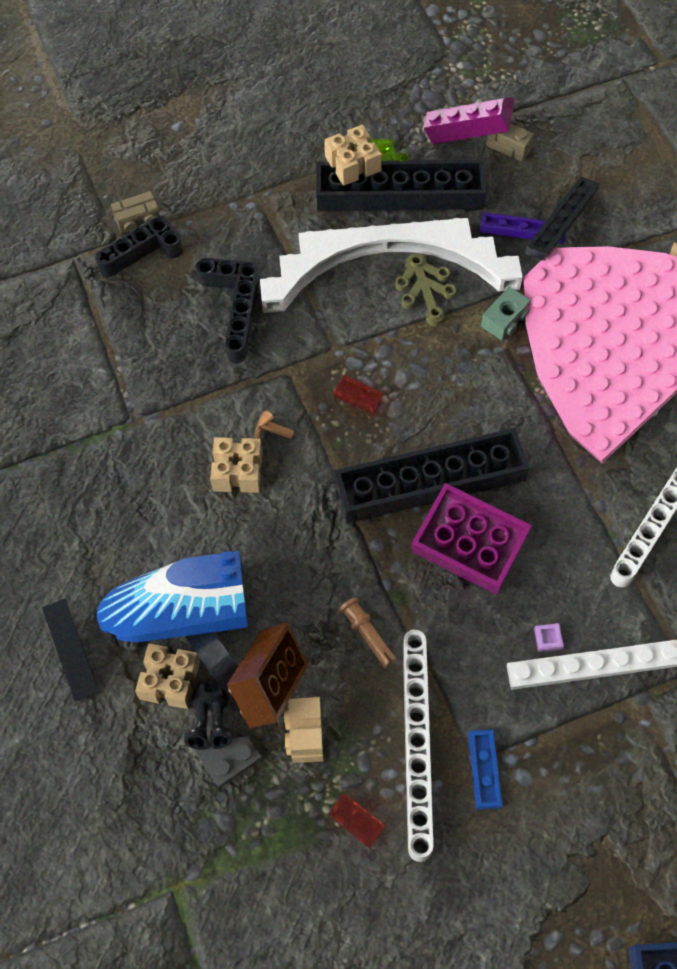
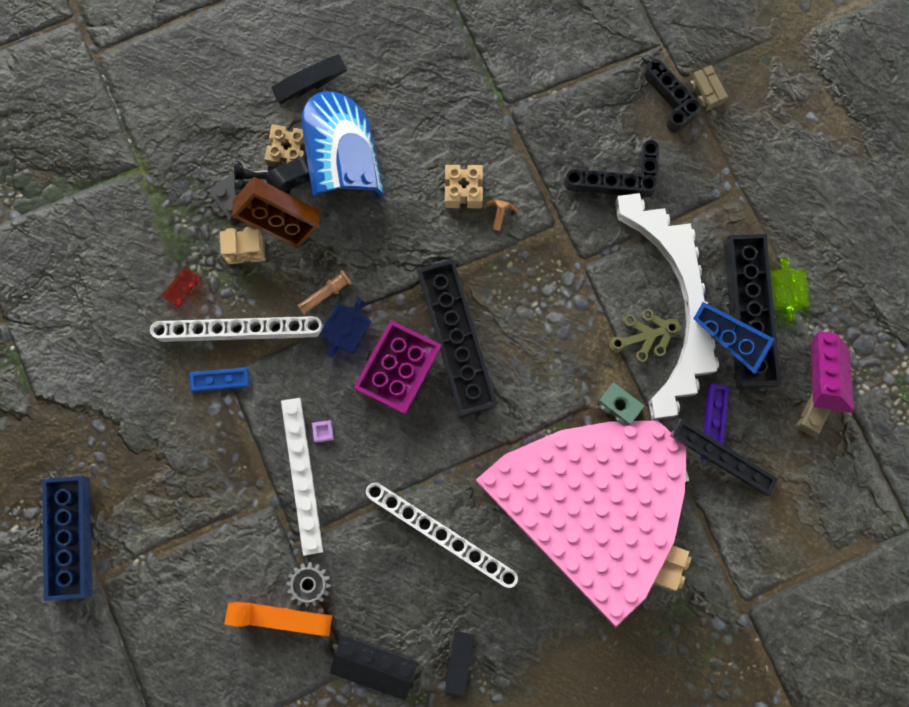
camera: 85 degrees right, 15 degrees up
tan brick [325,124,382,186] -> none
clear red plate [333,375,384,415] -> none
none -> clear blue plate [319,299,372,358]
none -> blue wedge [693,302,775,375]

